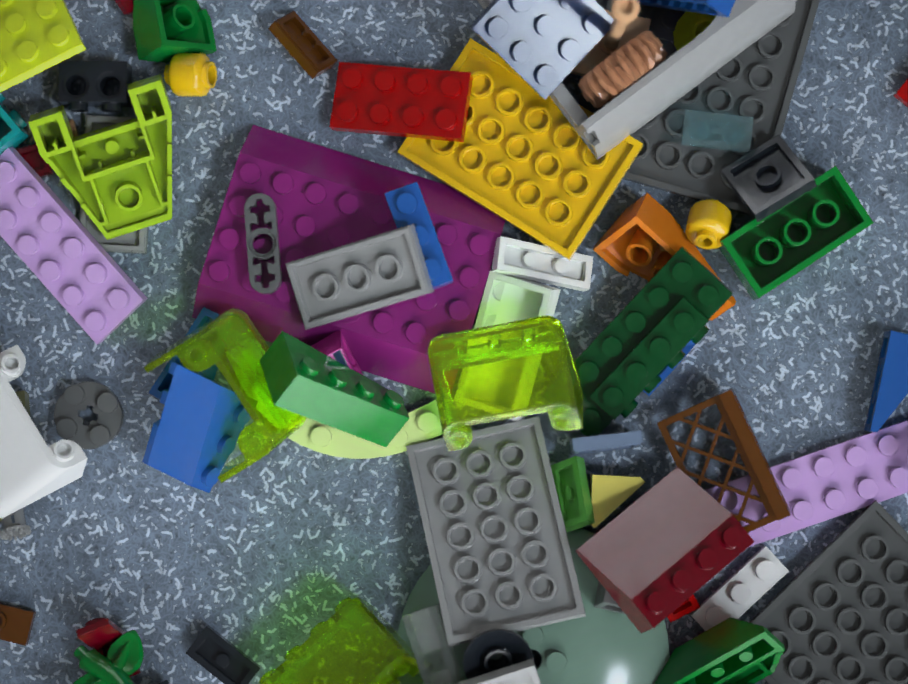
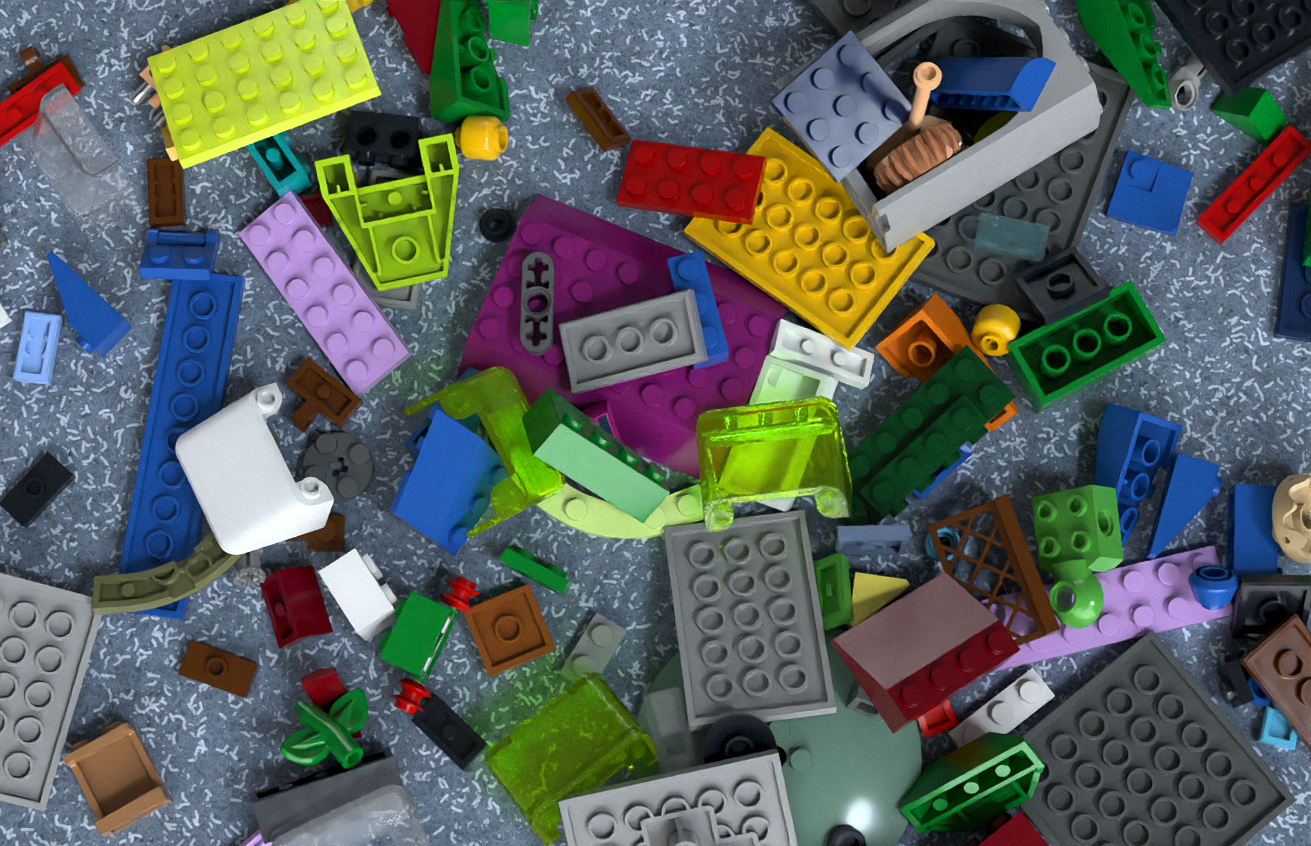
camera: 10 degrees right, 10 degrees down
none -> dark red panel [260,565,333,649]
none -> reddish brown plate [284,515,346,552]
none -> reddish brown plate [285,357,363,433]
none -> white brick [318,548,400,641]
none -> green brick [378,575,480,715]
none -> dark orange plate [463,583,556,678]
none -> black plate [479,208,514,243]
none -> green plate [500,547,571,597]
none -> light grey plate [559,612,627,693]
none -> medium azure plate [925,527,960,562]
none -> bright green brick [1031,485,1124,629]
none -> blue wedge [1095,403,1183,549]
none -> blue plate [1104,150,1193,236]

